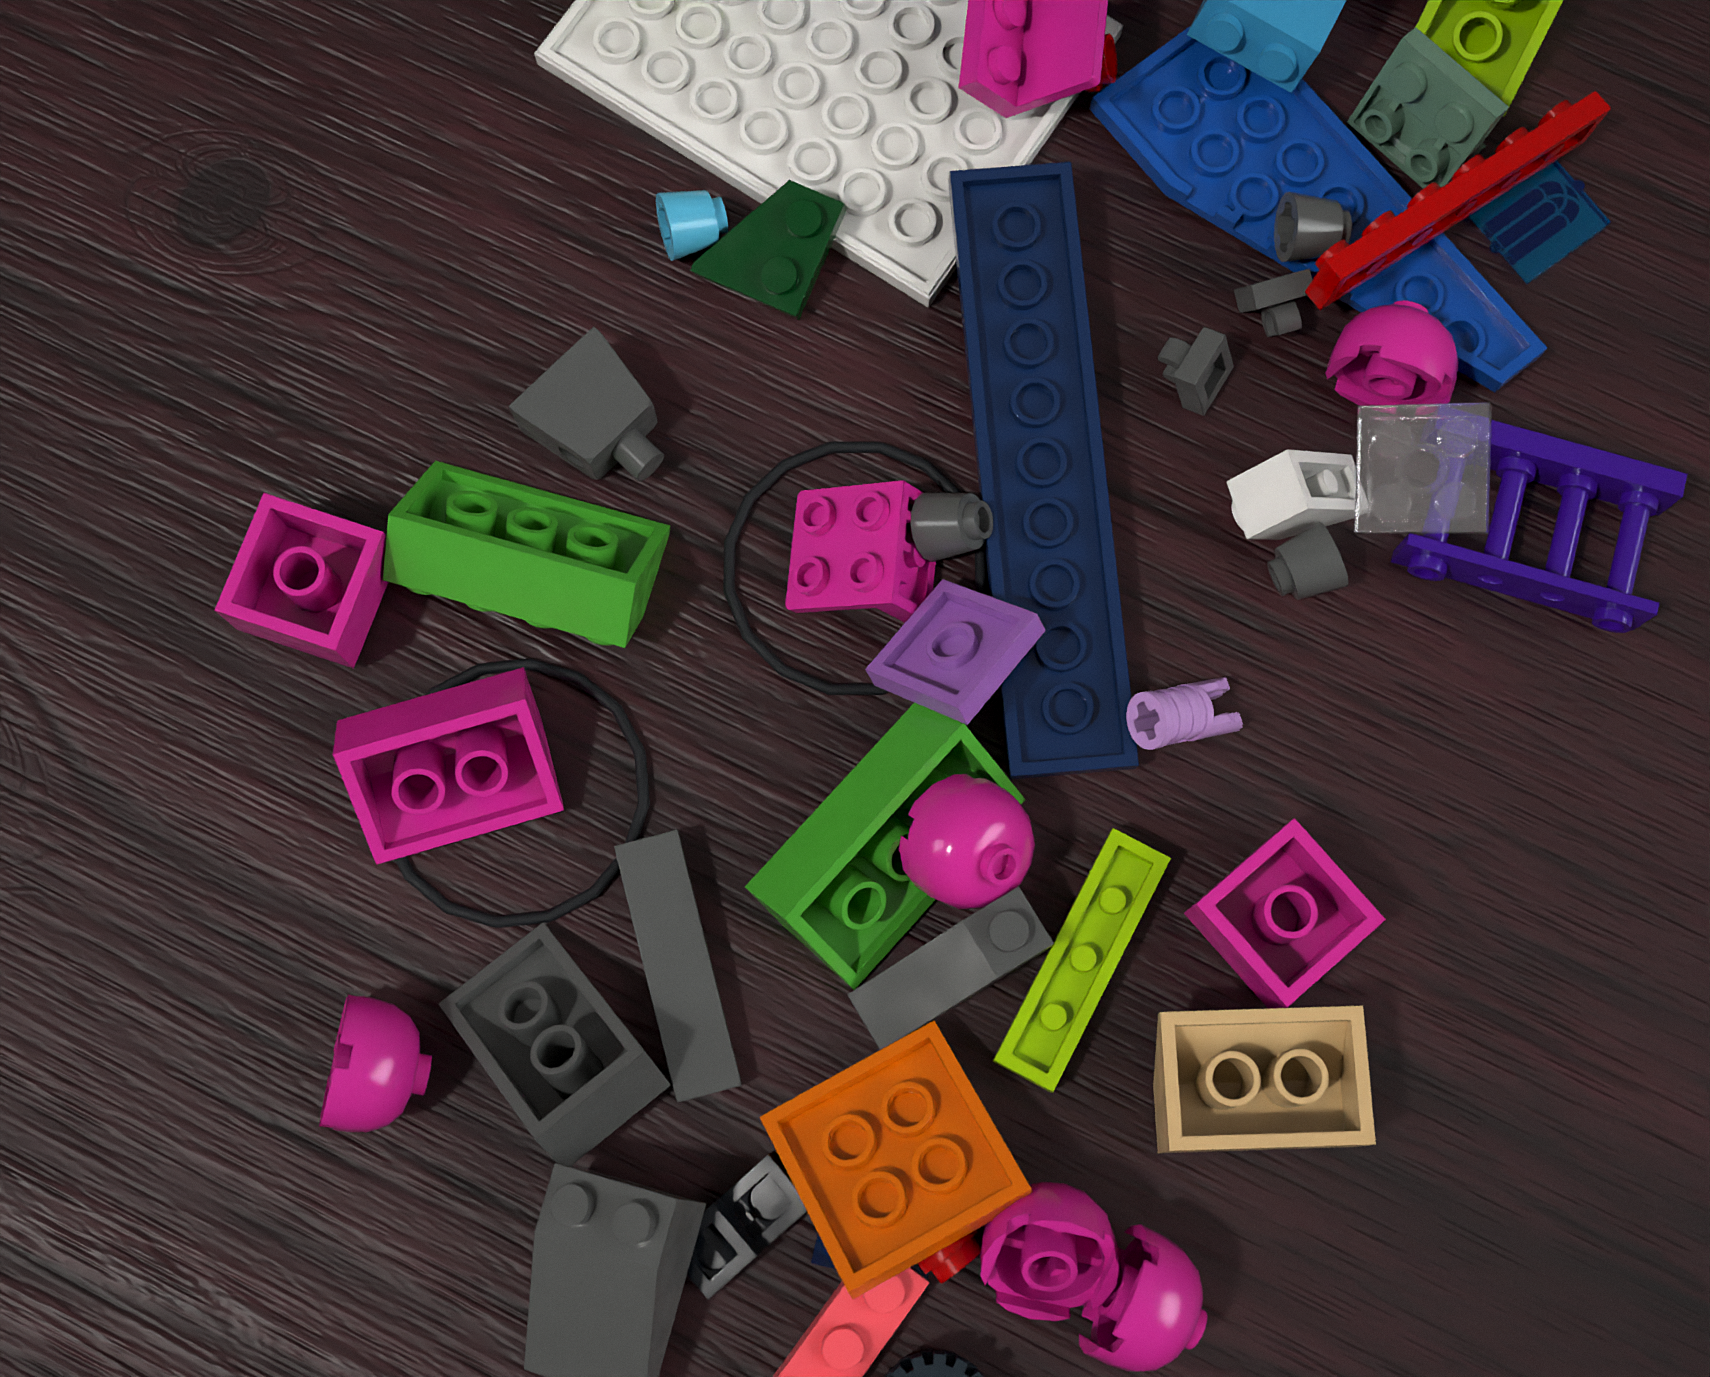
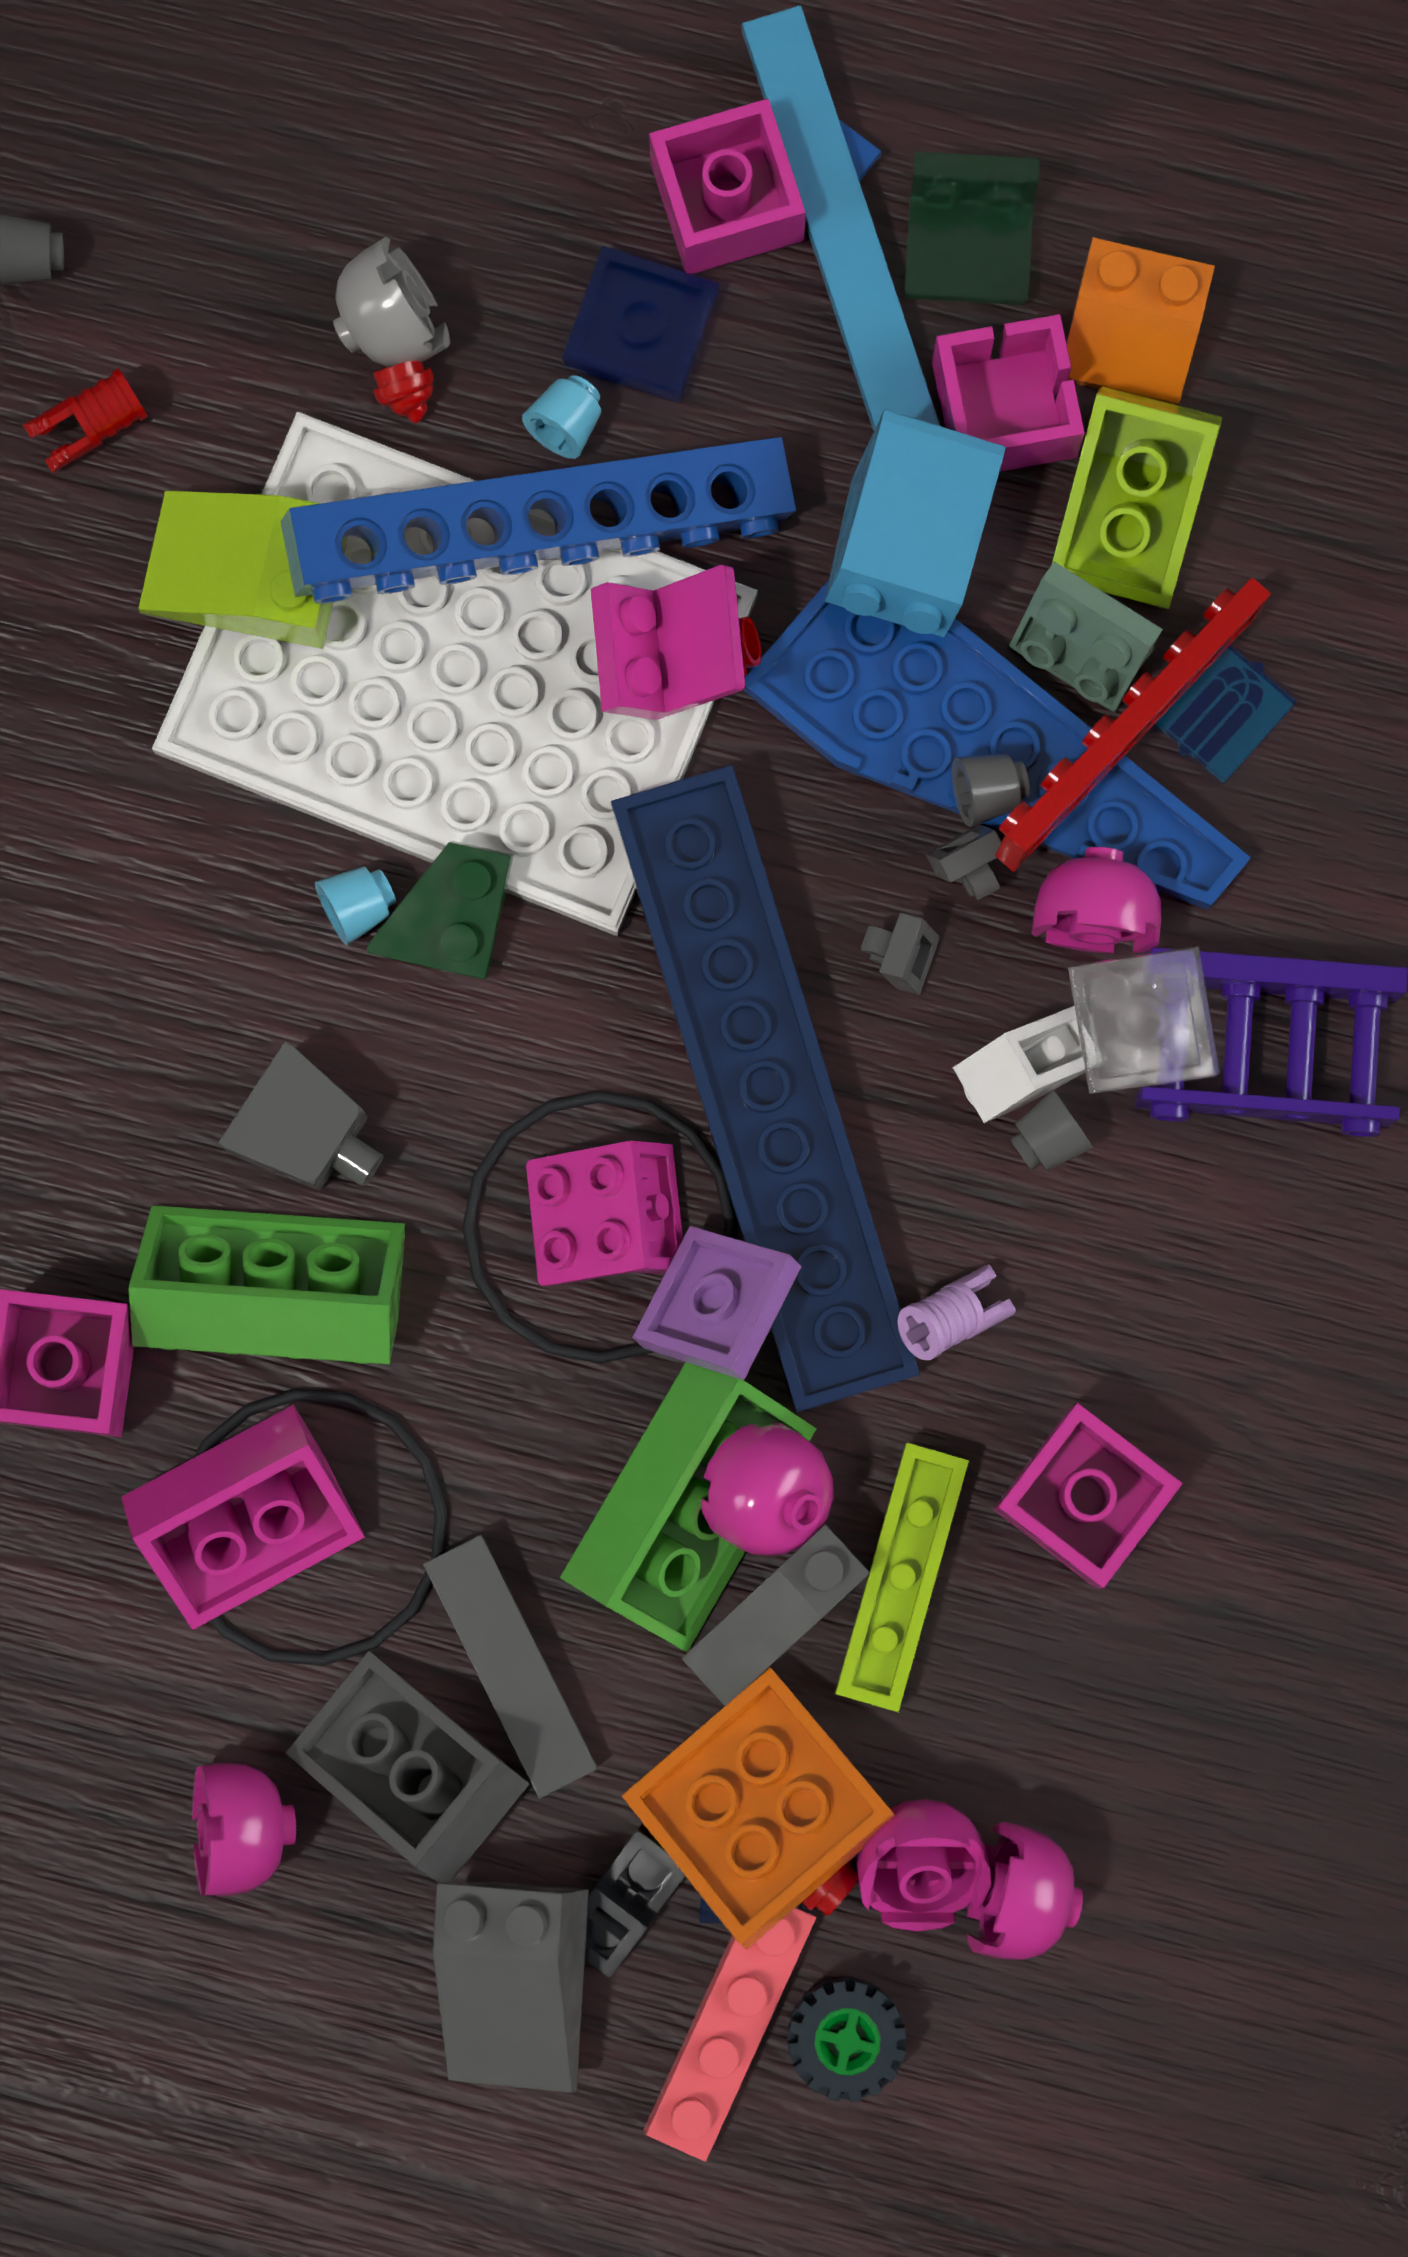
camera: 10 degrees left, 5 degrees up
dark grey hat [911,492,993,562] -> none
tan slope [1153,1006,1376,1153] -> none

